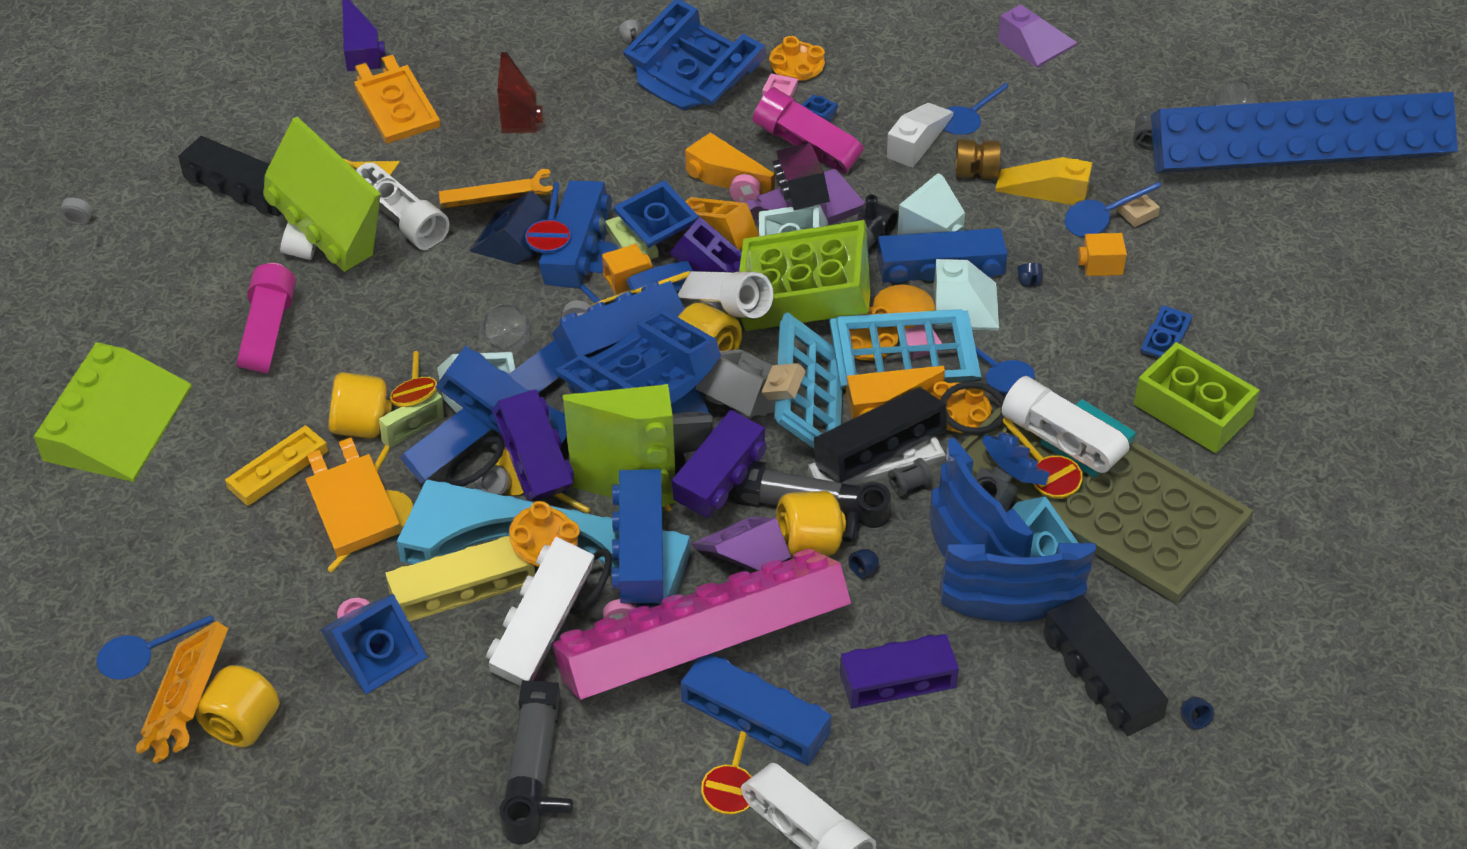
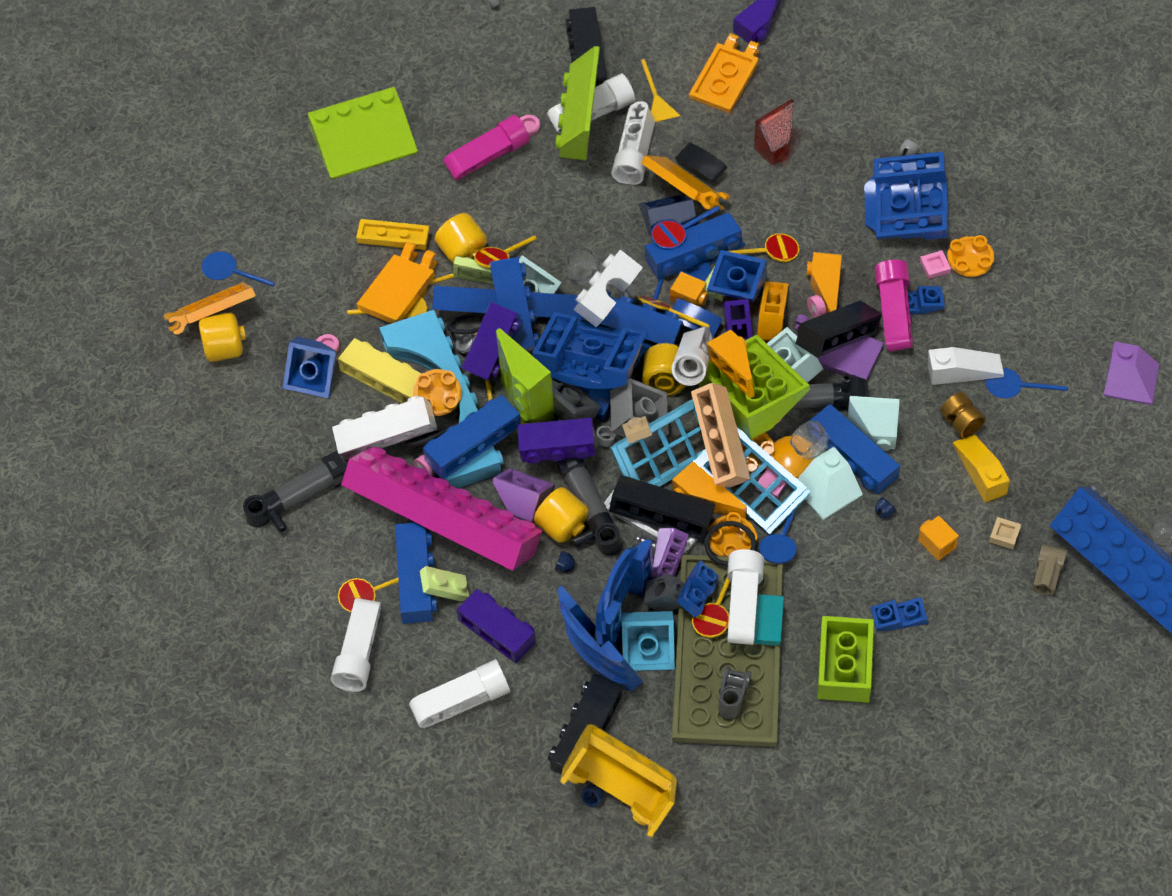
camera: 55 degrees right, 10 degrees up
blue piece [1064,182,1161,238] -> none
none -> white beam [409,659,510,728]
none -> yellowish green plate [420,566,469,601]
none -> yellow windscreen [560,724,677,837]
none -> white arch [573,250,643,327]
none -> medium lavender slope [651,528,689,579]
none -> black slope [675,142,728,184]
none -> light nougat brick [691,383,750,488]
none -> light orange slope [707,330,755,398]
none -> dark grey piece [718,666,751,719]
none -> piece [728,233,799,262]
none -> clear hair [790,421,829,460]
none -> dark tan piece [1032,544,1067,595]

